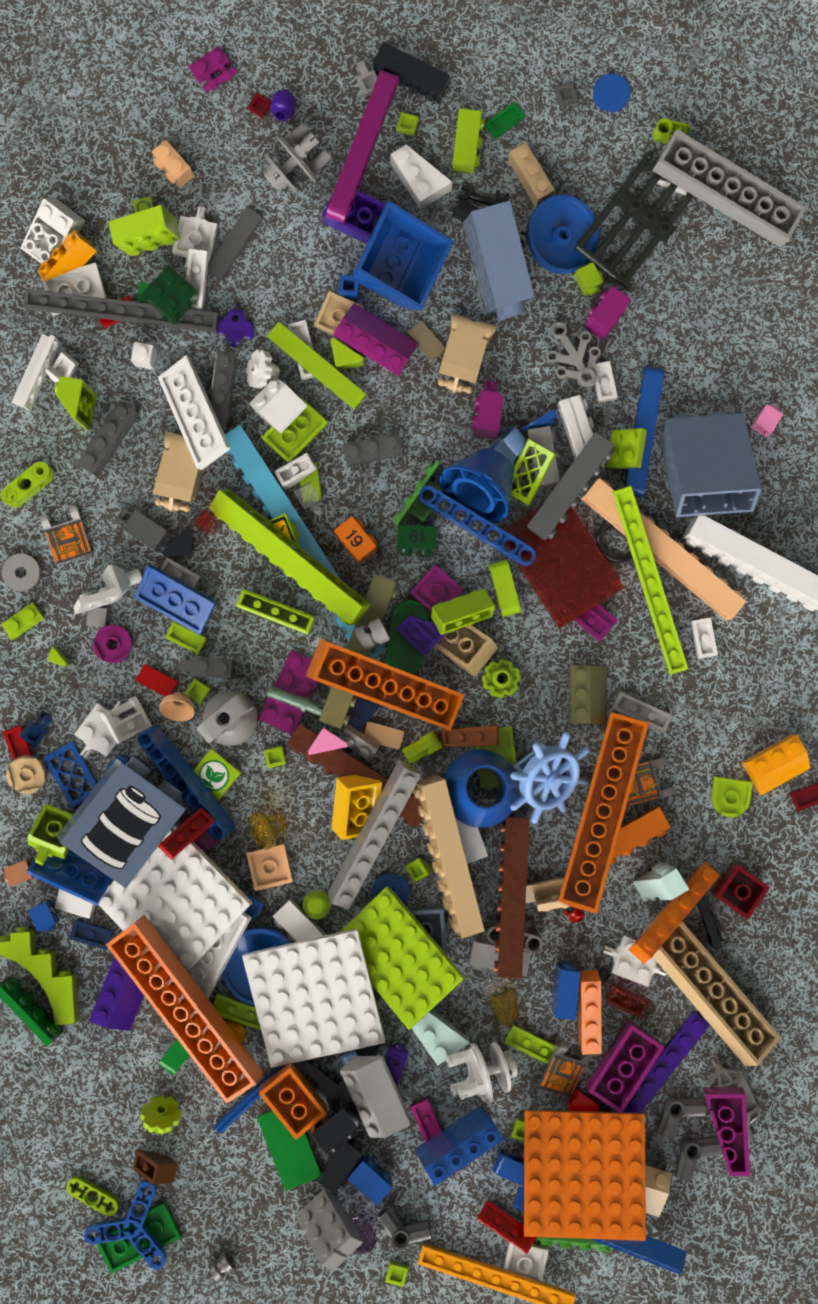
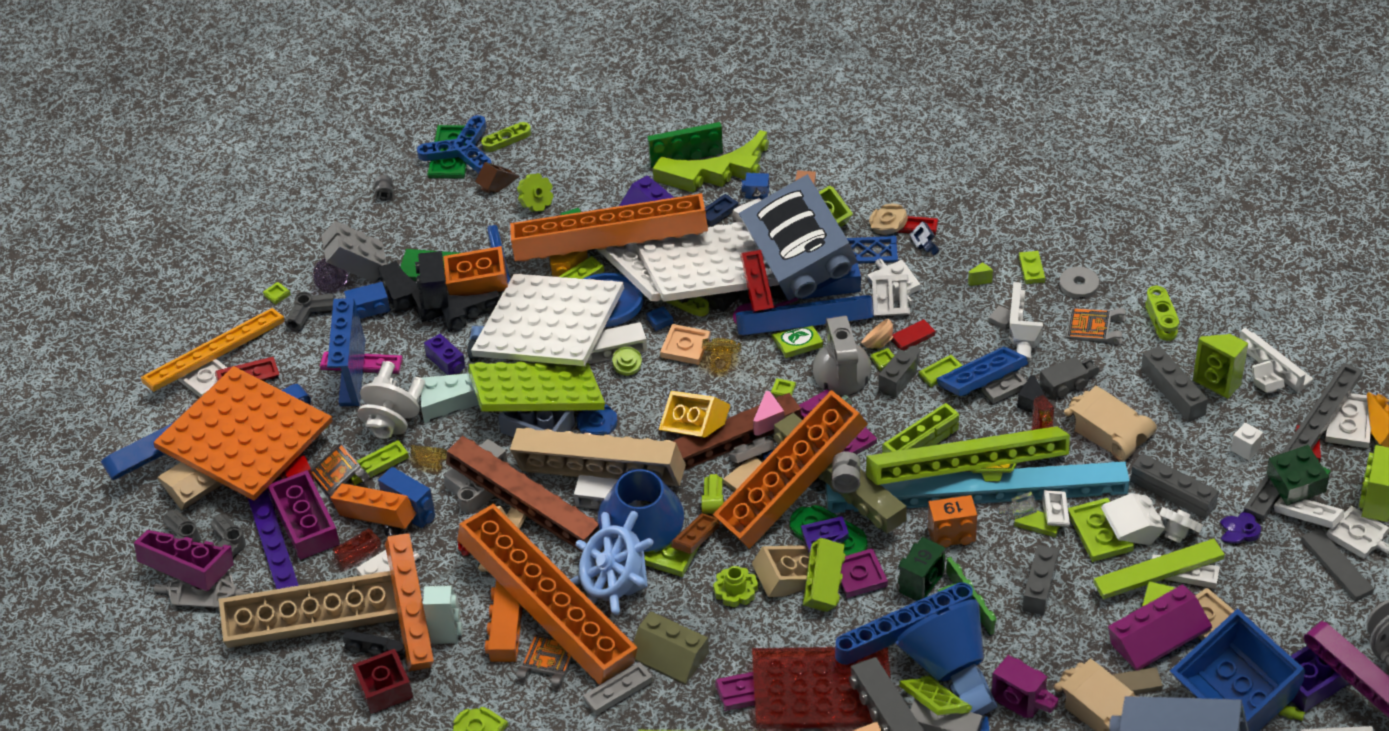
camera: 125 degrees right, 40 degrees down
magenta plate [93,625,133,663] -> none
white plate [158,355,231,470] -> none
light grey brick [328,760,421,910] -> none
light grey slope [340,1056,412,1138] -> none
lime beam [488,559,521,617] -> none

